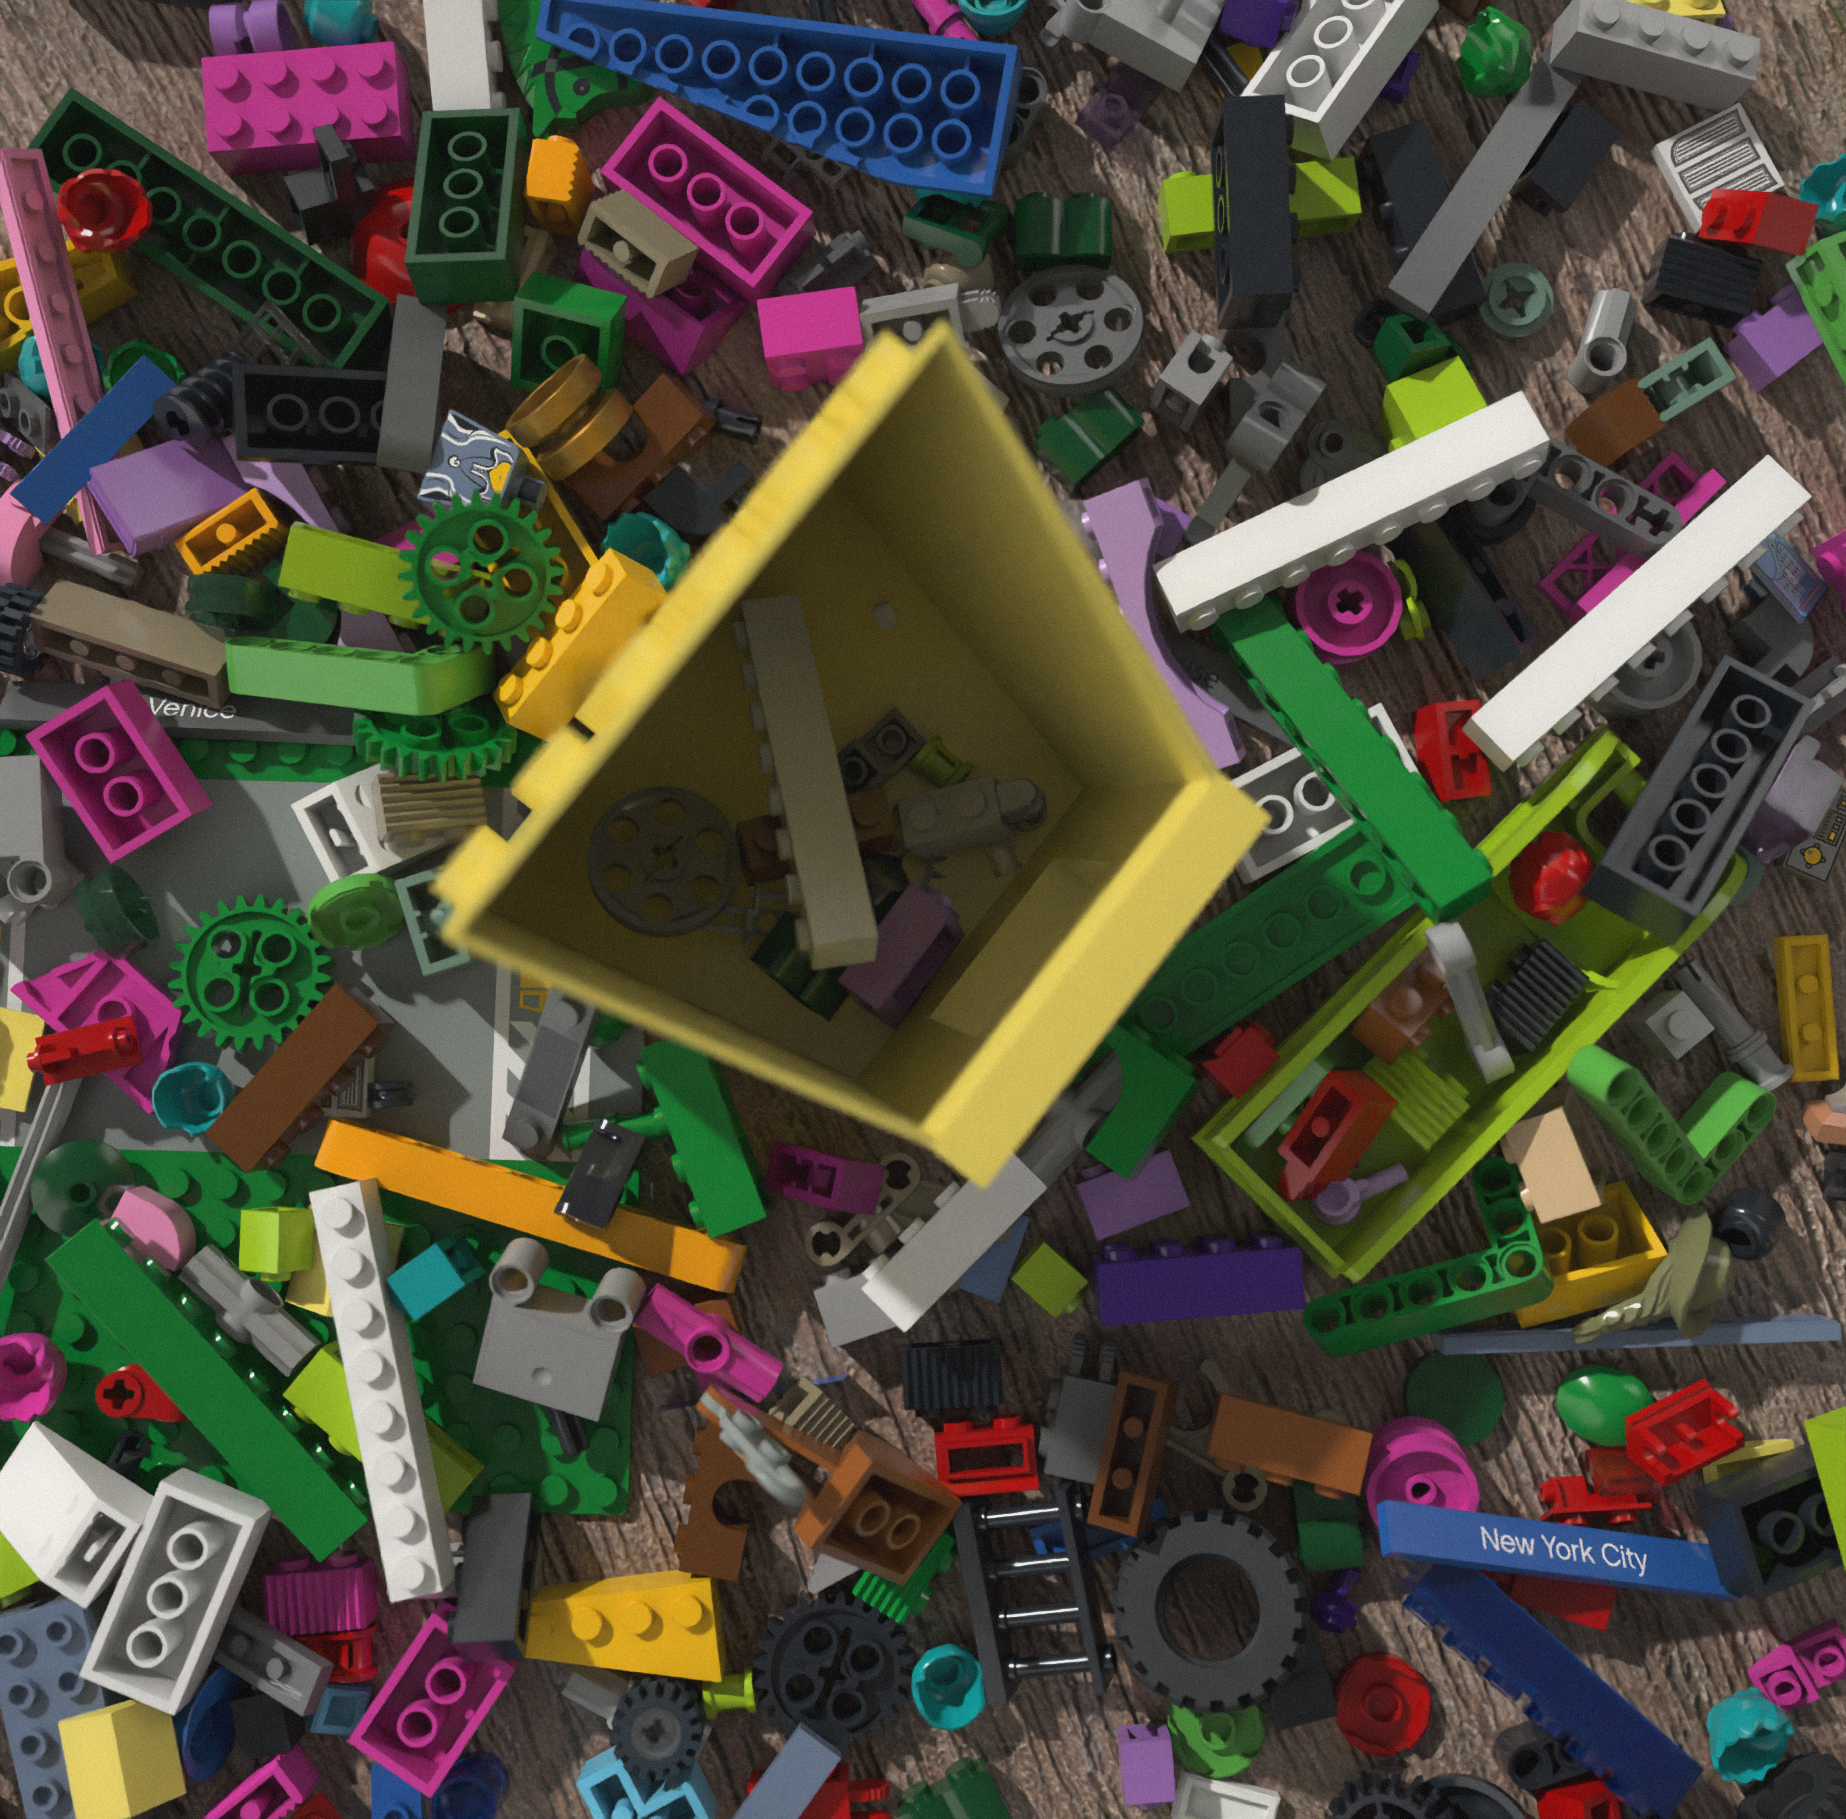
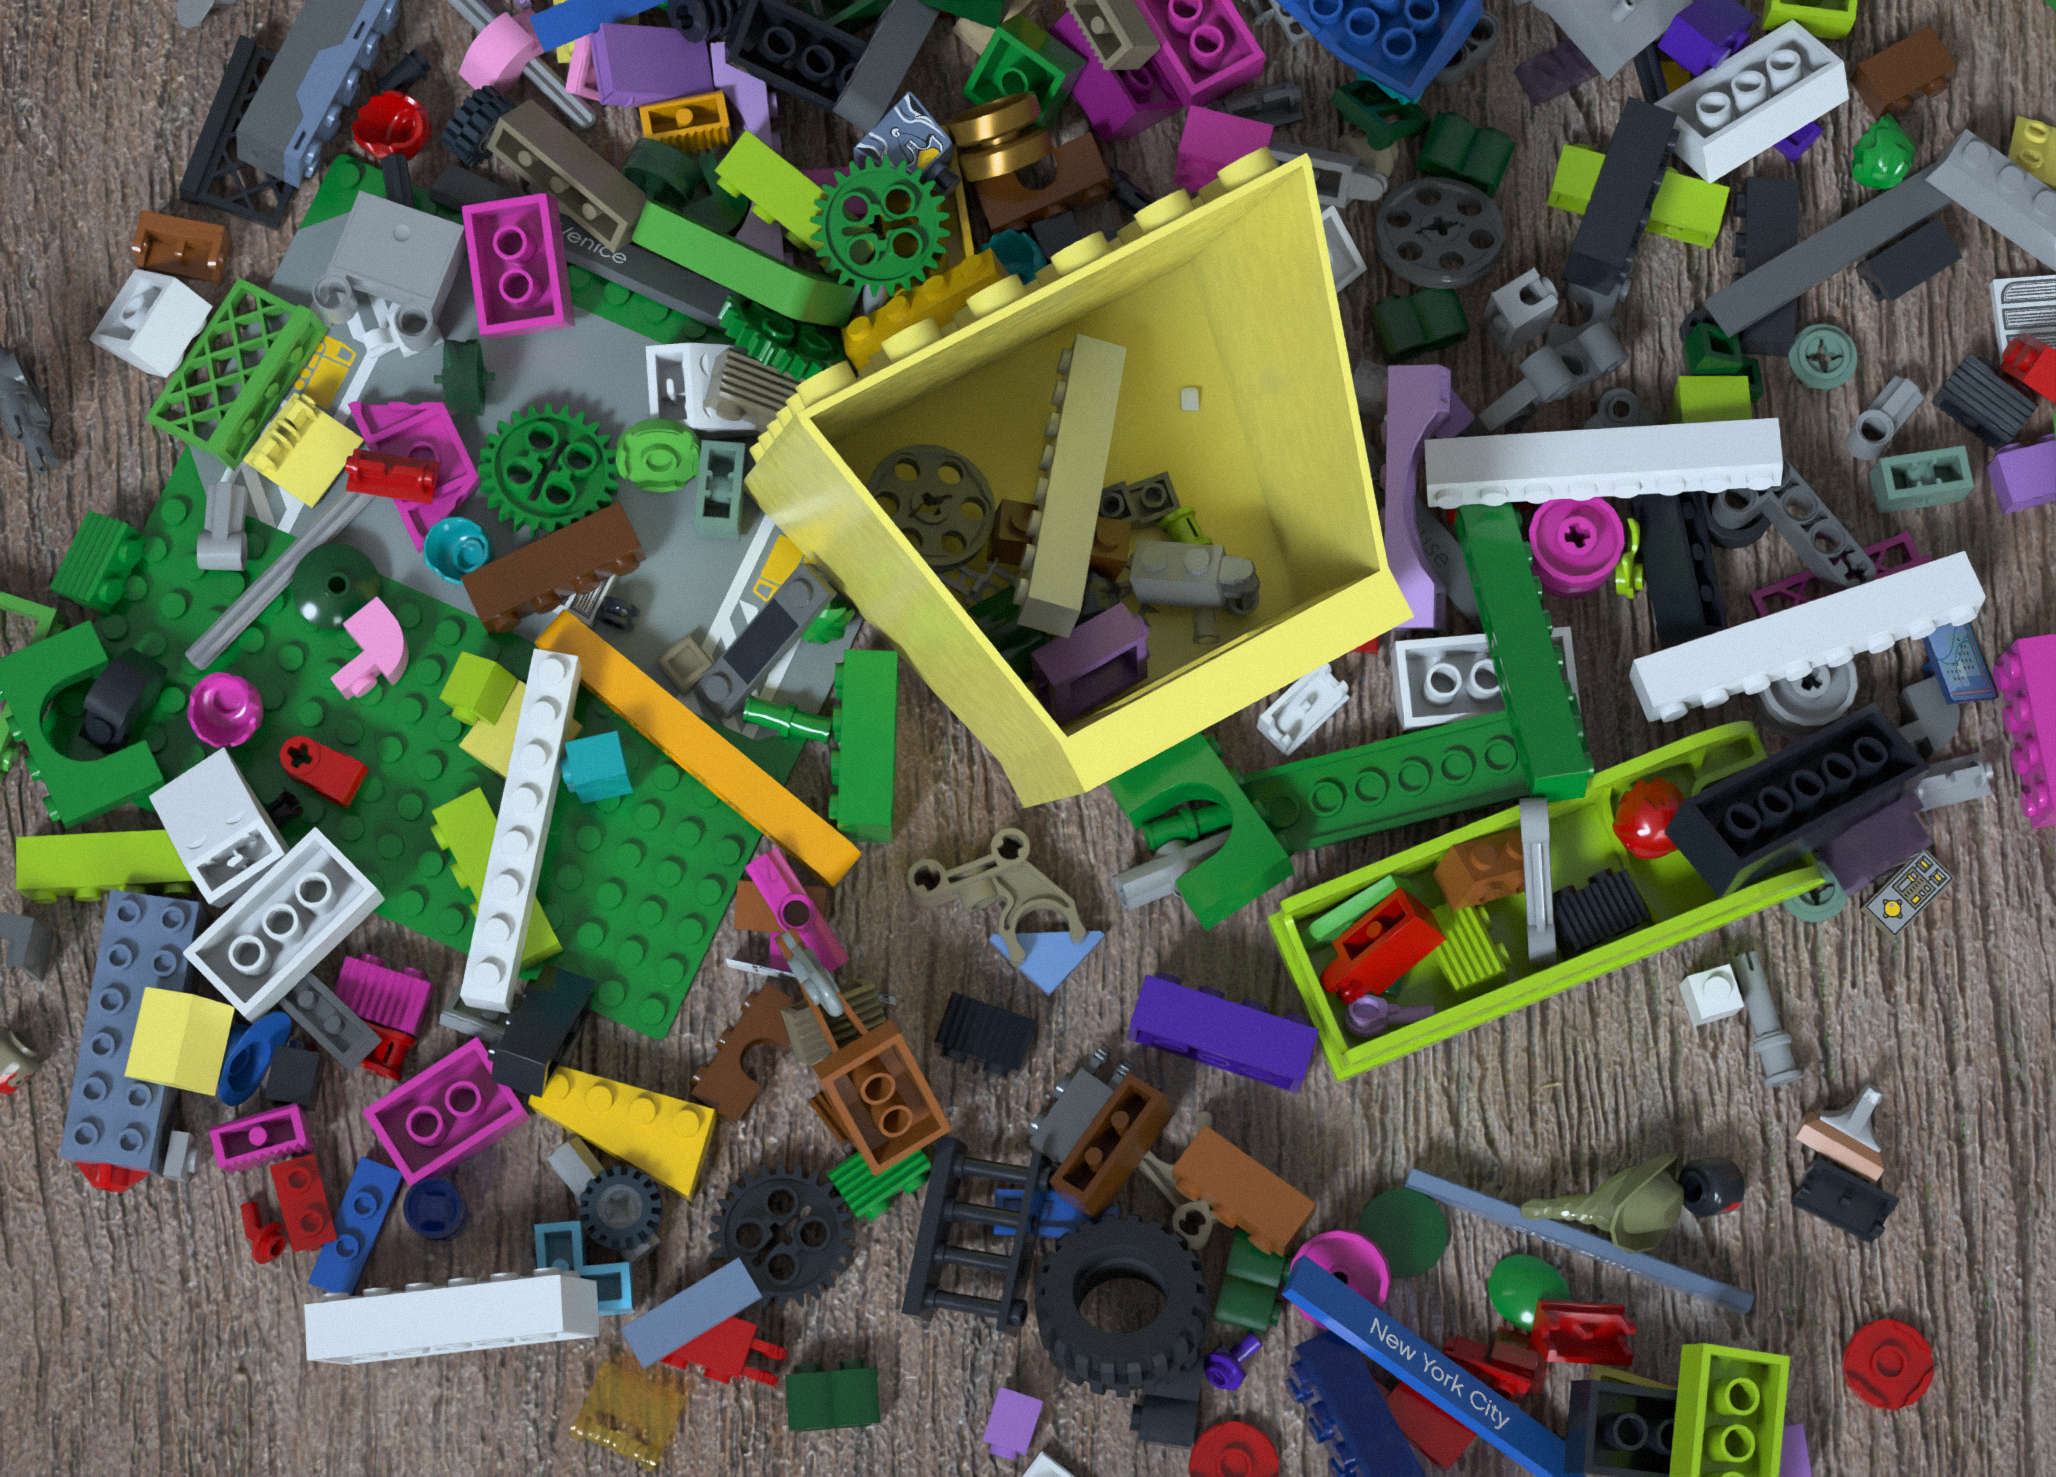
camera: 20 degrees right, 10 degrees down
green brick [45,1213,370,1562] -> none
light grey piece [178,1244,321,1377] -> none
medium azure slope [303,1681,373,1736] -> none
light grey piece [473,1238,645,1456] -> none
black hinge [553,1118,647,1235] -> none
lime bush [702,1666,759,1720] -> none
magenta brick [764,1140,885,1215] -> none
light grey slope [807,1553,860,1594] -> none
light grey brick [813,1250,926,1348] -> none
white brick [862,1153,1048,1333] -> none
teal hair [911,1644,987,1731] -> none
red window [934,1413,1039,1497] -> none
lime brick [1010,1237,1088,1319] -> none
medium lavender brick [1073,1147,1190,1241] -> none
bright green tile [1165,1703,1265,1779] -> none
red window [1189,1021,1281,1100] -> none
green beam [1303,1156,1554,1358] -> none
red hinge [1411,699,1492,804] -> none
yellow slope [1484,1180,1668,1329] -> none
tan brick [1499,1083,1608,1224] -> none
reddish brown brick [1565,378,1666,474] -> none
bright green beam [1567,1045,1777,1206] -> none
yellow tile [1773,934,1840,1082] -> none
none -> dark tan tile [655,634,715,697]

